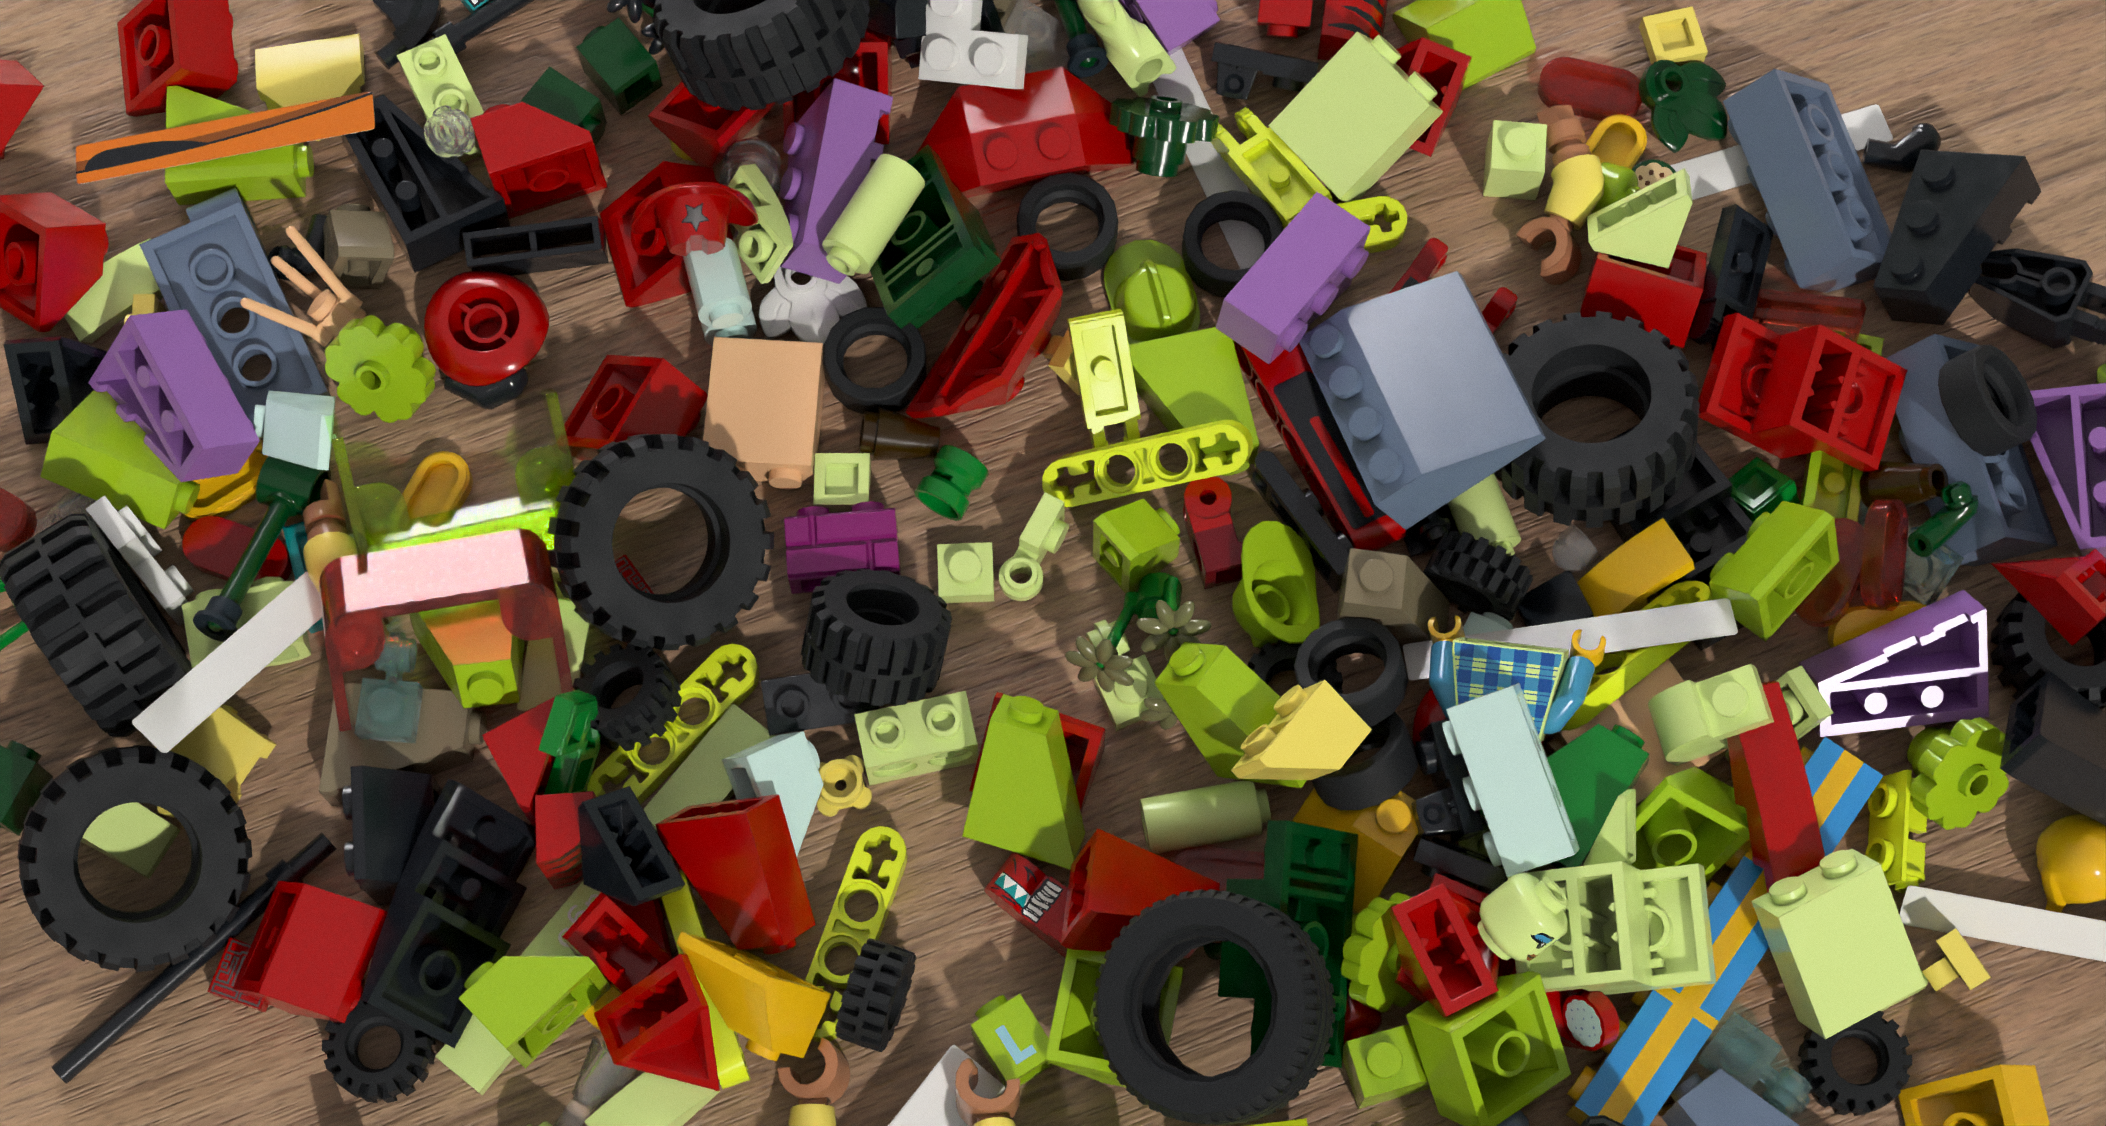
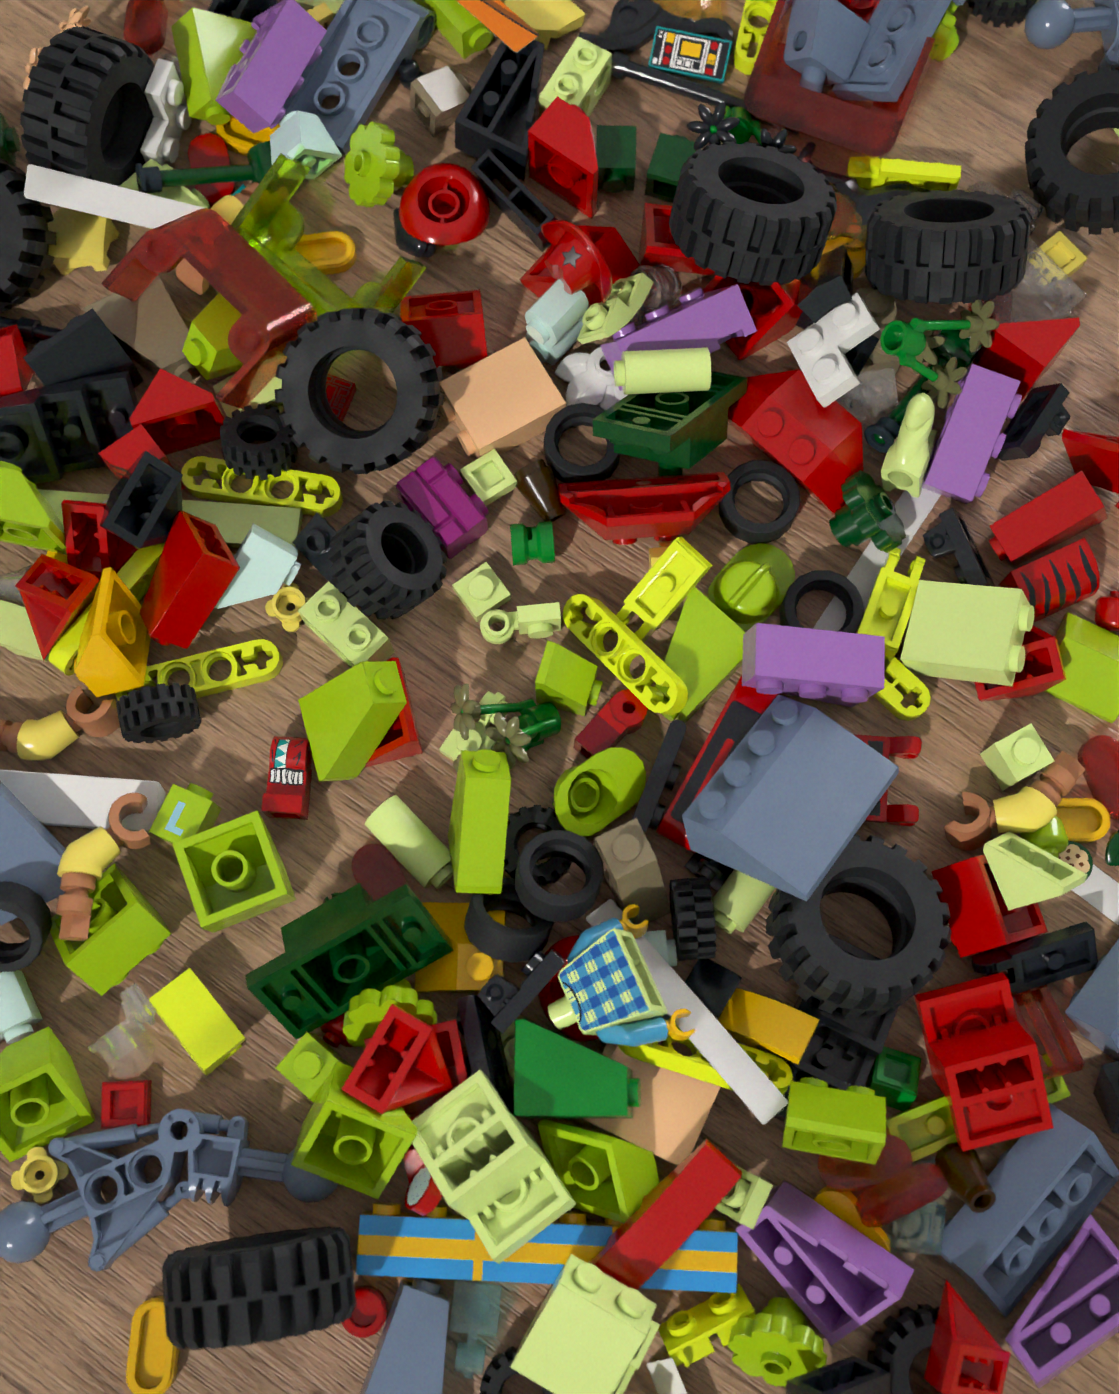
camera: 55 degrees right, 5 degrees up
light nougat plant [240,226,366,347] -> none
clear light blue plate [354,632,423,743] -> none
clear plate [424,105,475,158] -> none
green tile [538,690,601,795] -> none
red slope [1060,828,1220,959] -> none
black tyre [1093,889,1336,1125] -> none
light yellow slope [1231,680,1372,780] -> none
light aqua brick [1442,683,1580,877] -> none
yellowish green head [1477,873,1568,962] -> none
clear hinge [1552,524,1601,573] -> none
yellowish green piece [1583,789,1636,865] -> none
yellowish green brick [1648,664,1774,766] -> none
dark green arm [1908,481,1979,557] -> none
black tyre [1938,345,2037,457] -> none

